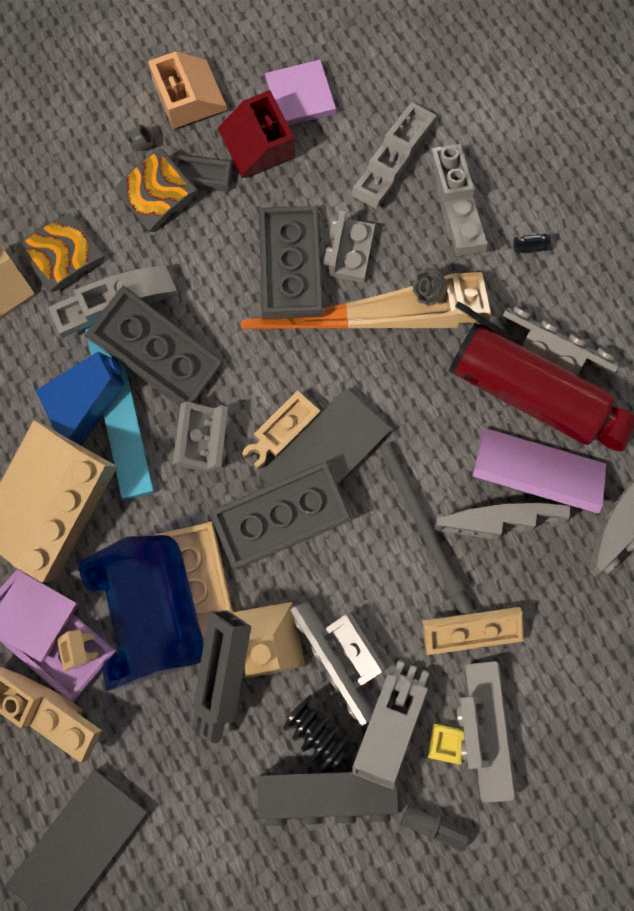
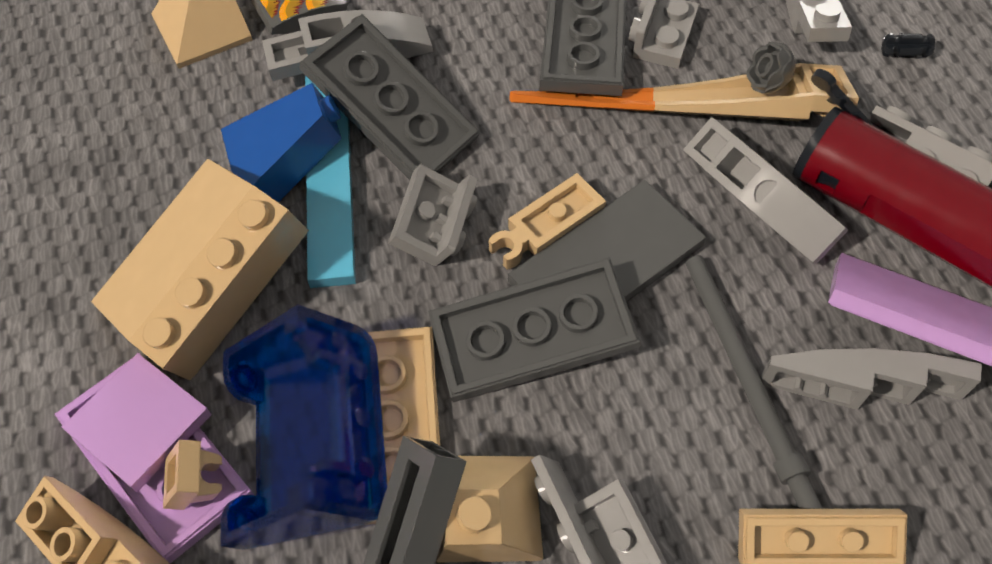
camera: 10 degrees right, 15 degrees down
none -> light grey slope [683,117,848,265]

